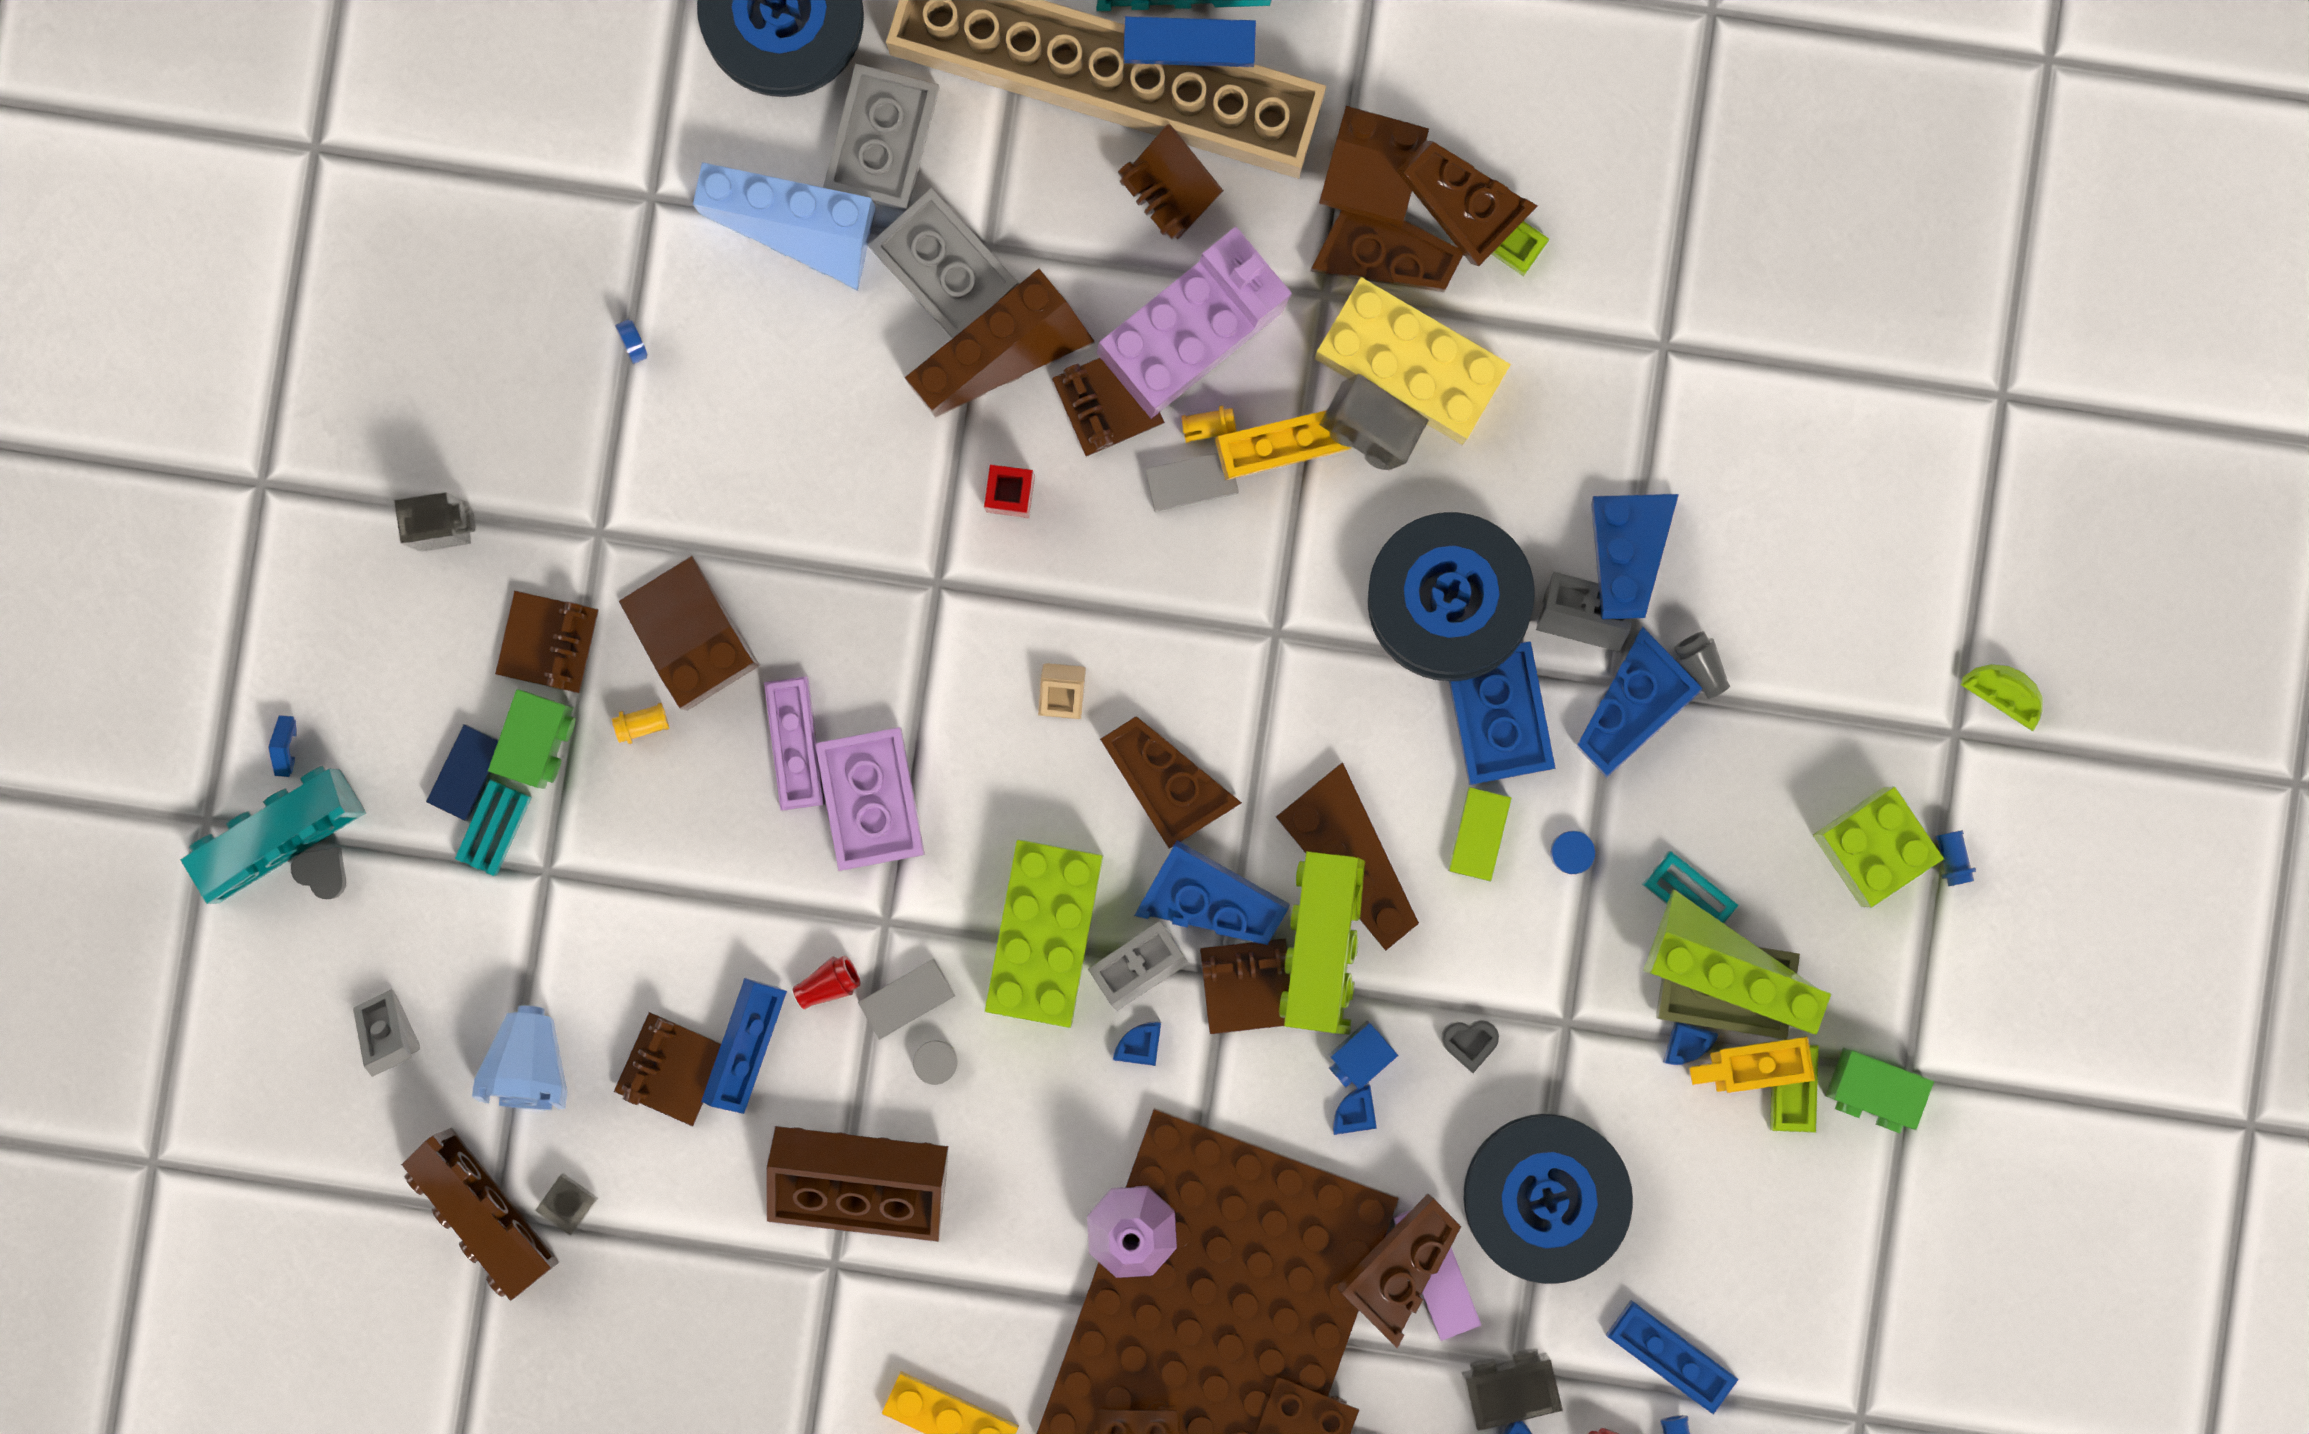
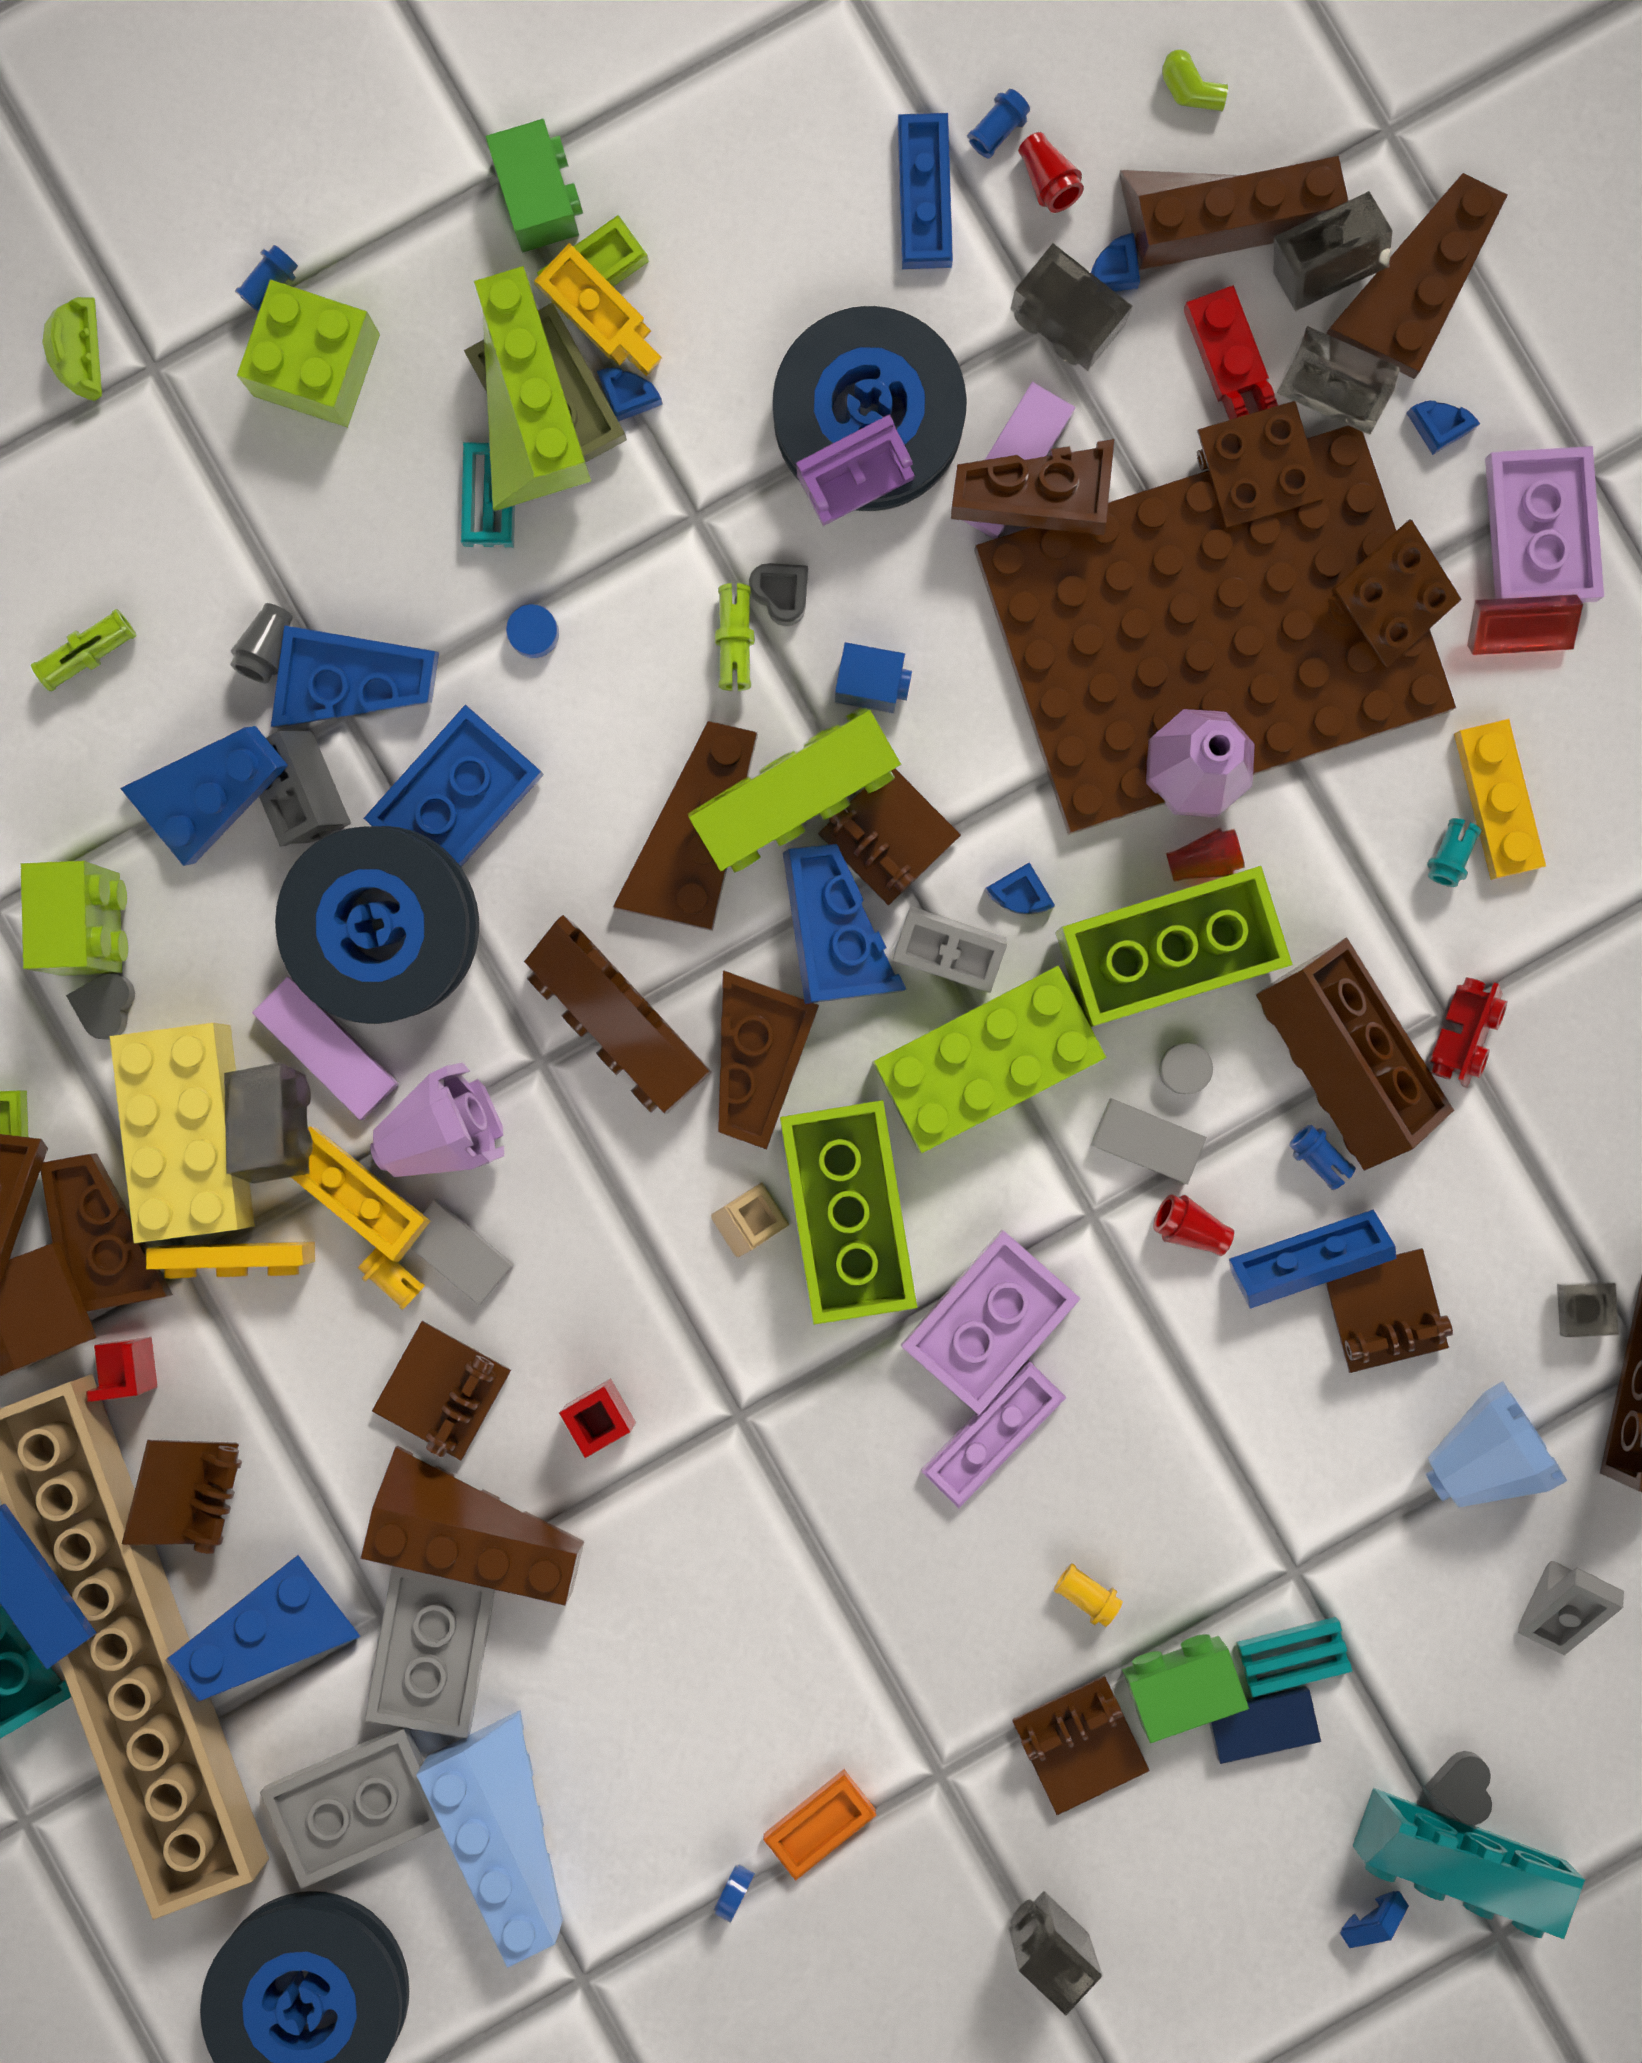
camera: 130 degrees left, 0 degrees up
reddish brown slope [619,556,760,711] -> none
lavender hinge [1097,227,1292,419] -> none
blue tile [1333,1085,1377,1135] -> none
lime tile [1448,787,1512,882] -> none
none -> lime brick [21,861,129,976]
none -> lime pin [31,609,137,692]
none -> dark grey tile [66,974,135,1040]
none -> red panel [86,1337,158,1402]
none -> yellow plate [146,1242,315,1279]
none -> blue wing [165,1555,361,1702]
none -> lavender tile [252,977,399,1120]
none -> lavender cone [370,1063,504,1177]
none -> reddish brown wedge [524,915,712,1114]
none -> lime pin [715,583,755,691]
none -> orange tile [763,1769,877,1881]
none -> lime brick [780,1100,917,1325]
none -> medium lavender hinge [796,414,915,526]
none -> lime brick [1055,866,1293,1027]
none -> clear red cone [1166,827,1245,882]
none -> blue pin [1289,1125,1356,1190]
none -> teal pin [1427,818,1481,887]
none -> red hinge [1429,977,1508,1088]

